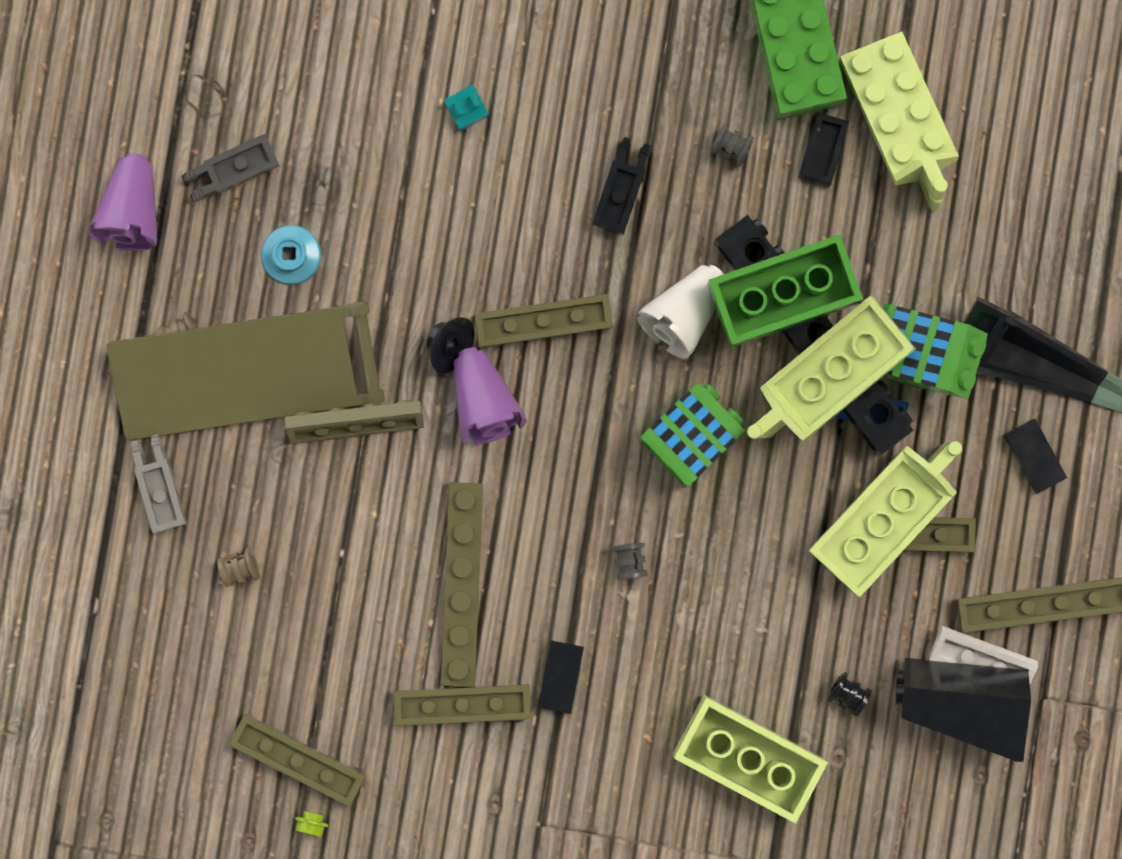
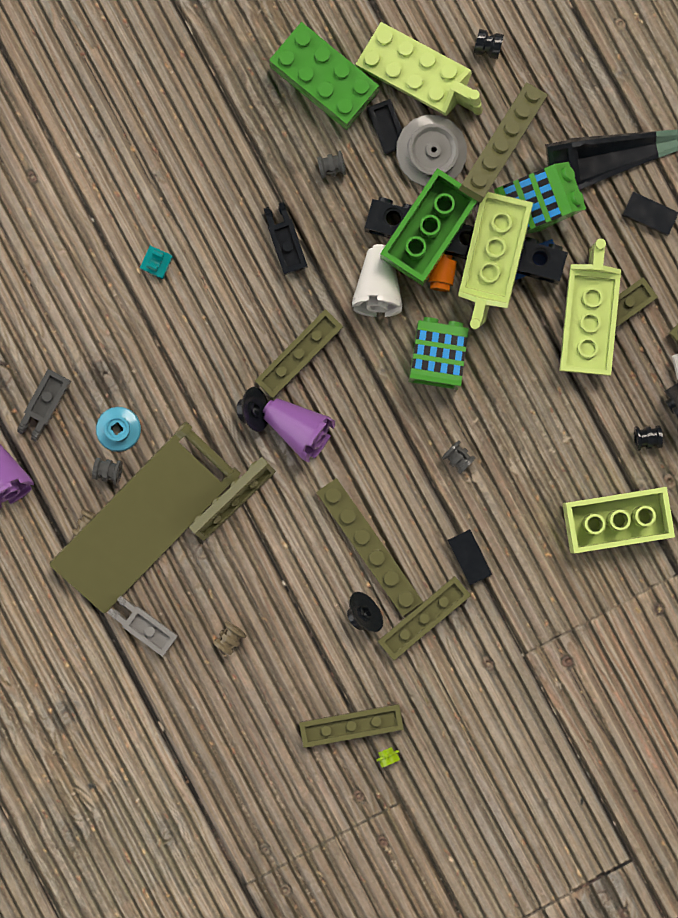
camera: 40 degrees left, 0 degrees up
none -> dark grey bush [92,458,123,485]
none -> black piece [347,592,383,632]
none -> light grey piece [396,115,467,186]
none -> orange brick [428,254,457,292]
none -> olive plate [459,82,548,203]
none -> black wheel [473,29,504,59]

